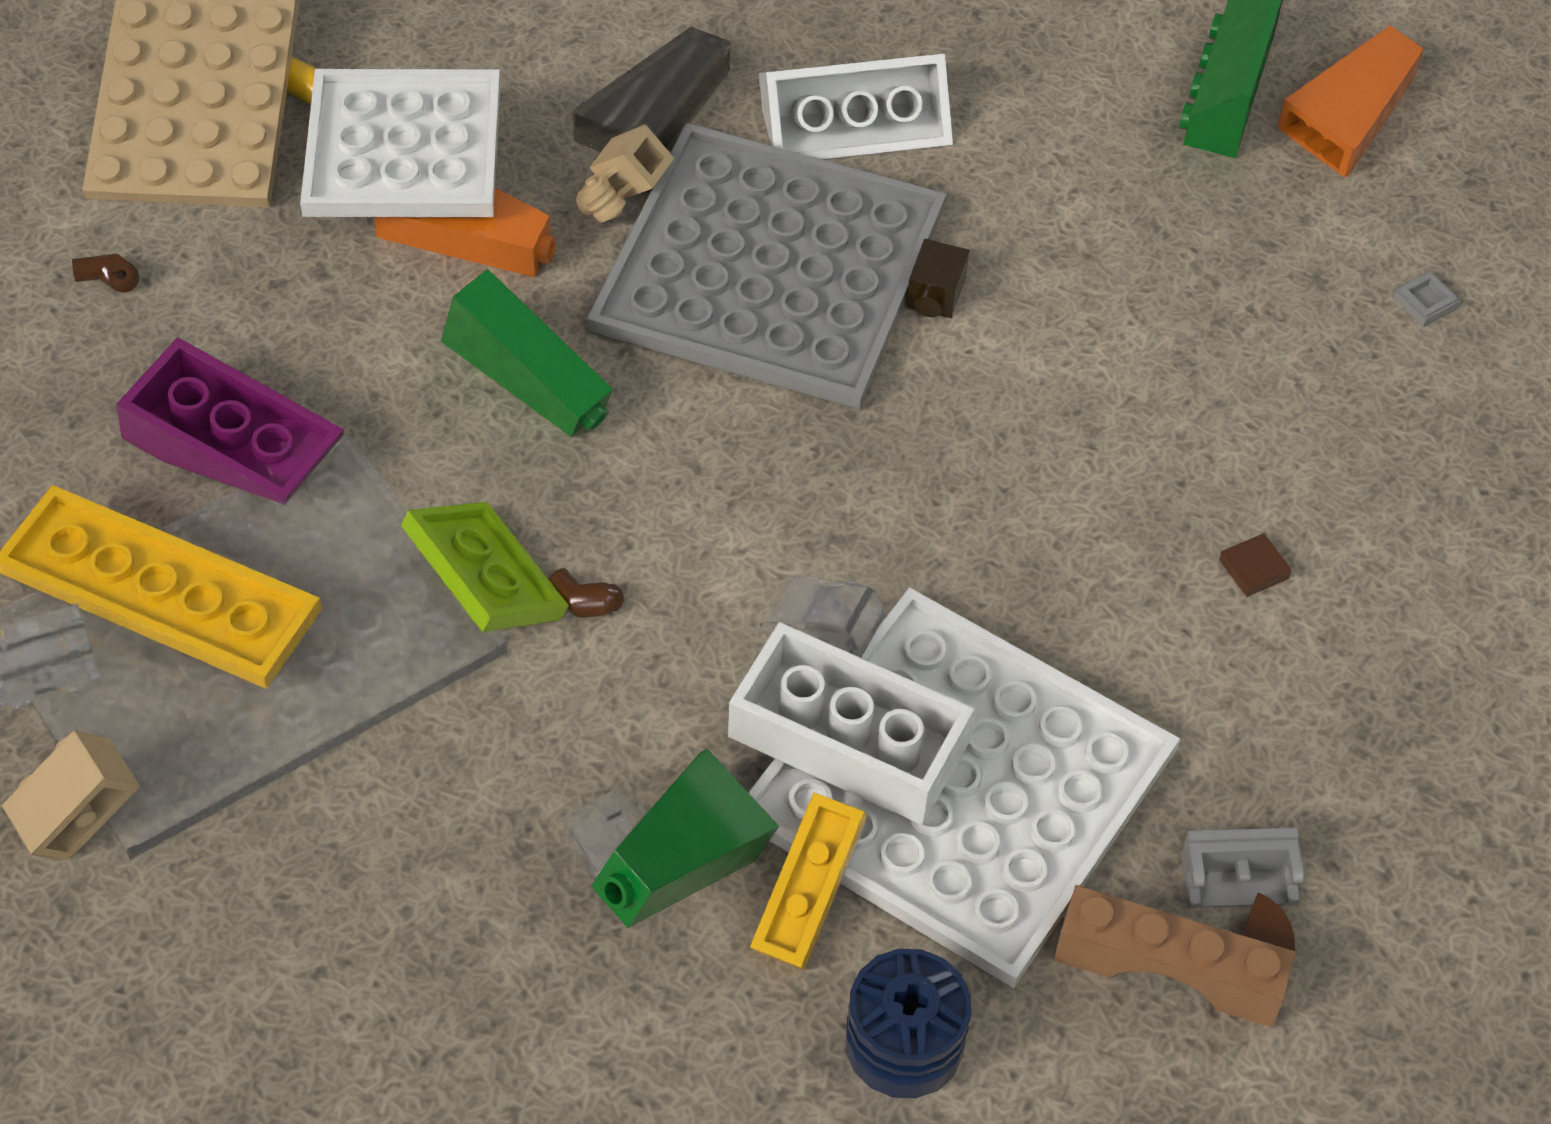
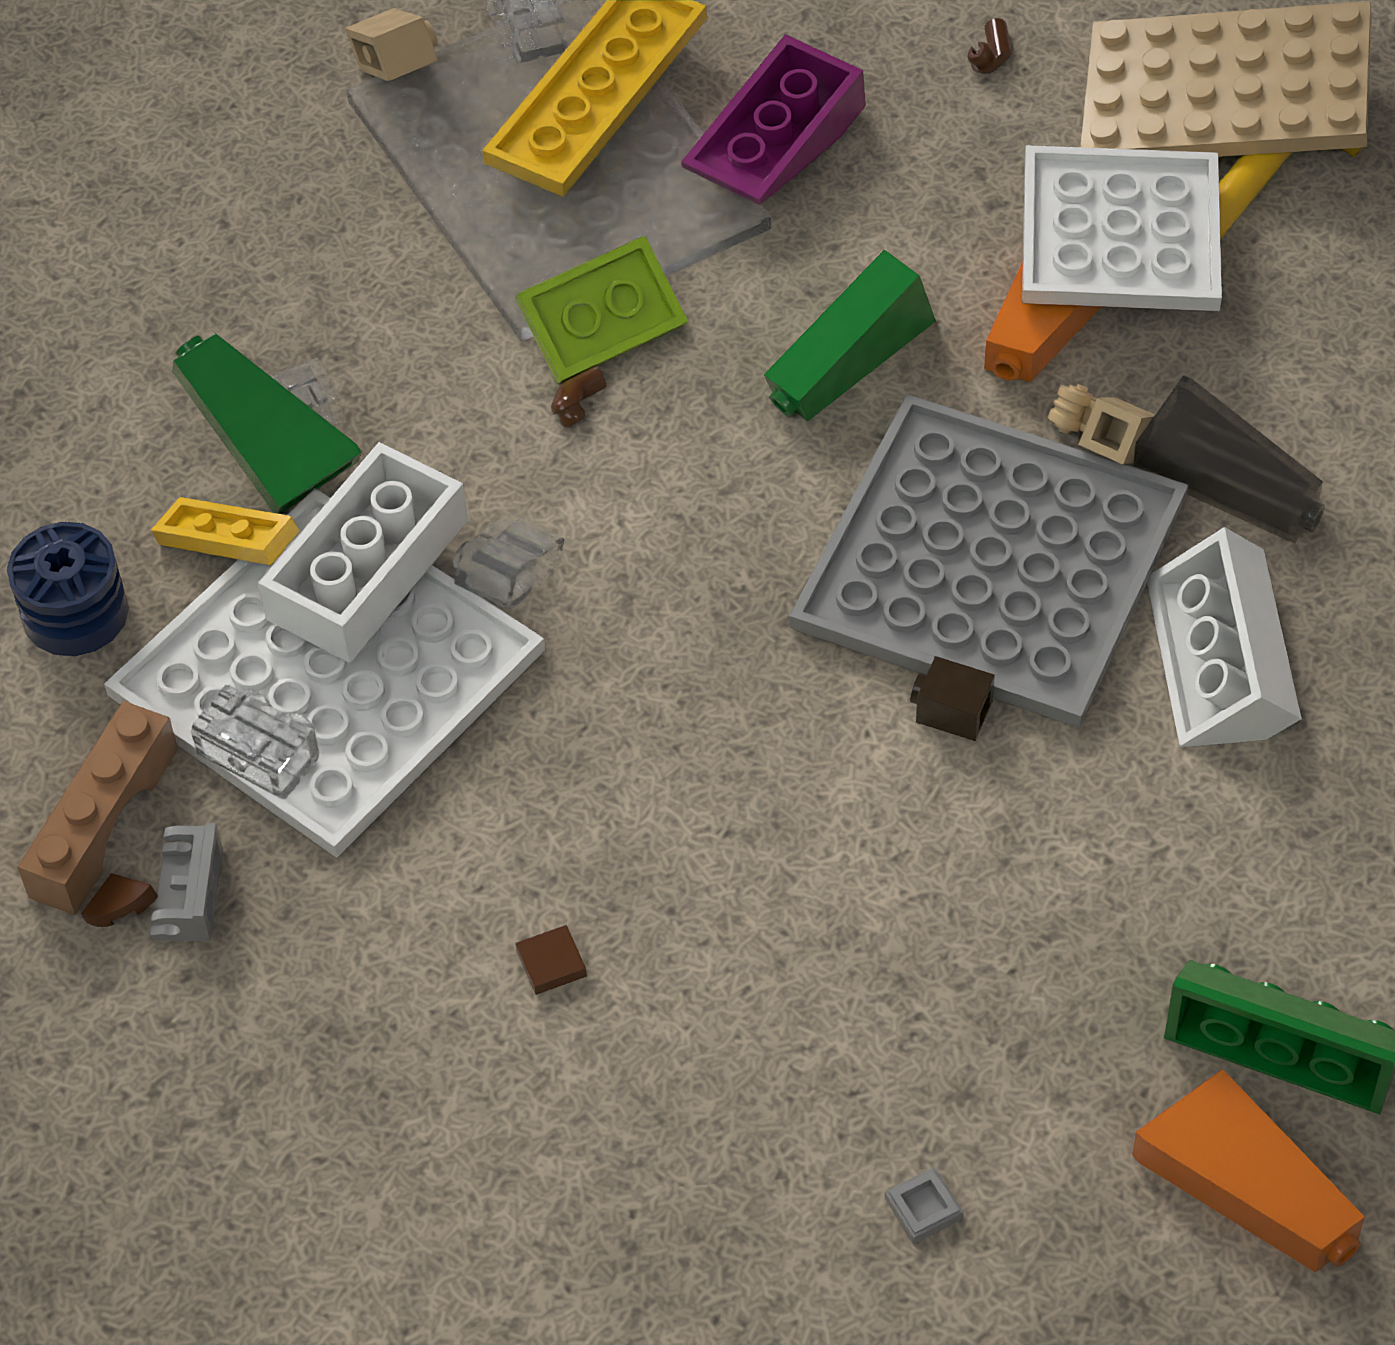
camera: 100 degrees right, 0 degrees up
none -> clear brick [191,685,320,800]

